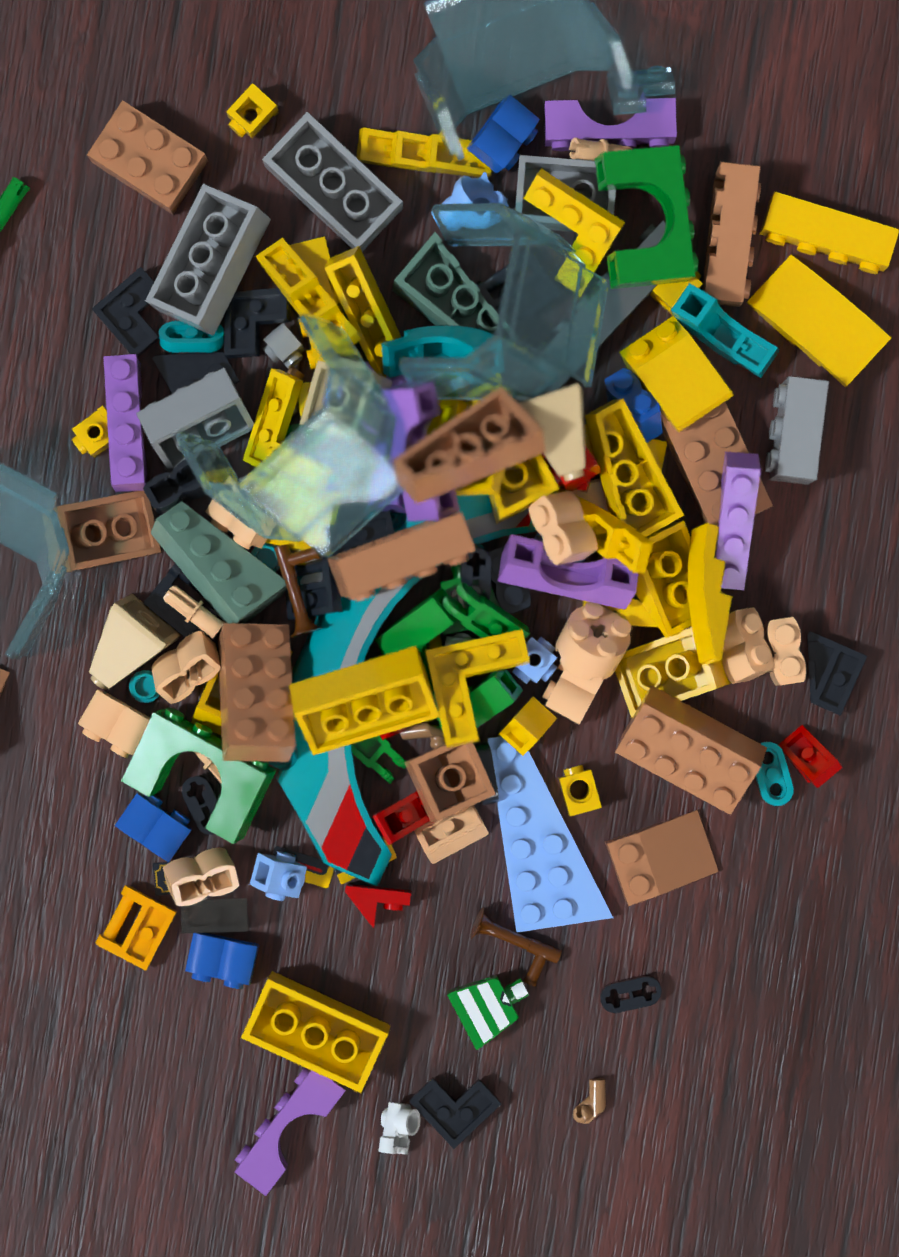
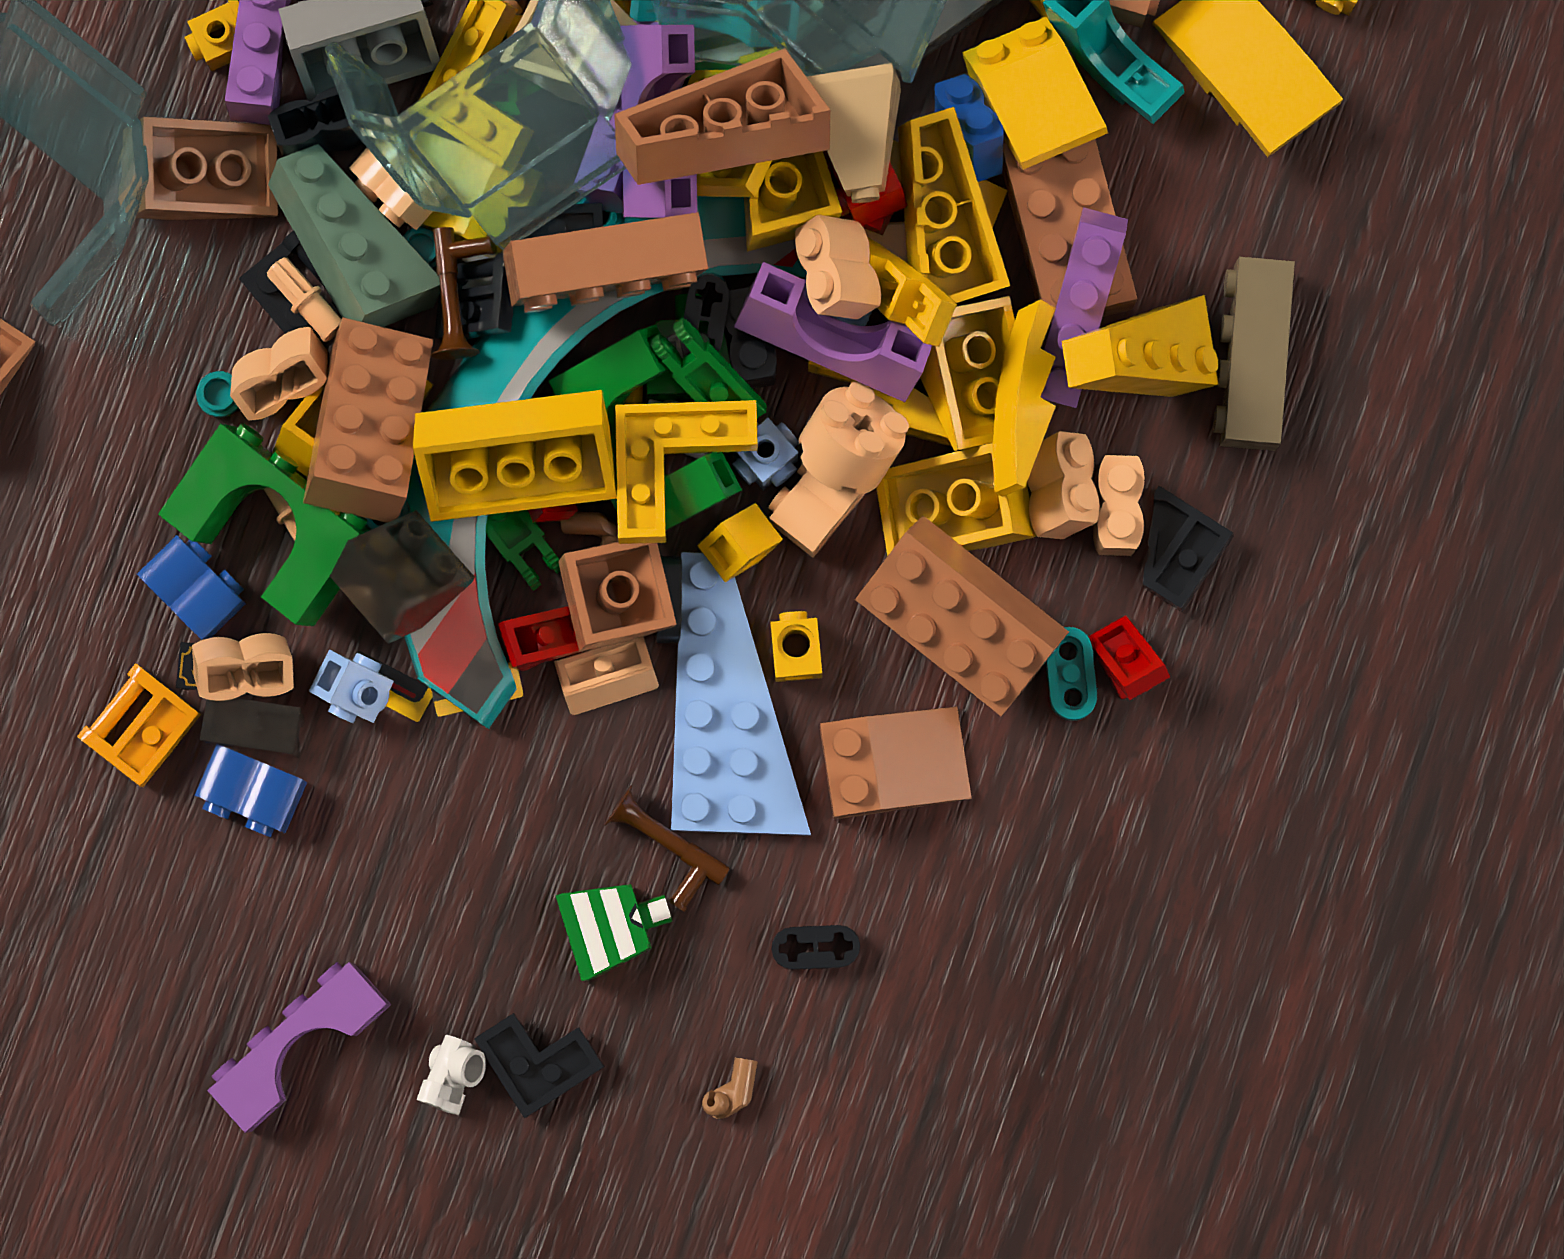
camera: 10 degrees right, 5 degrees down
light nougat brick [78,689,150,758] -> none
tan slope [89,594,181,690] -> none
black beam [182,776,219,835] -> none
yellow slope [241,971,391,1093] -> none
red slope [345,883,412,928] -> none
light grey brick [765,376,829,485] -> none
none -> clear smoke slope [330,510,475,644]
none -> yellow wedge [1062,295,1219,397]
none -> dark tan brick [1213,257,1295,451]

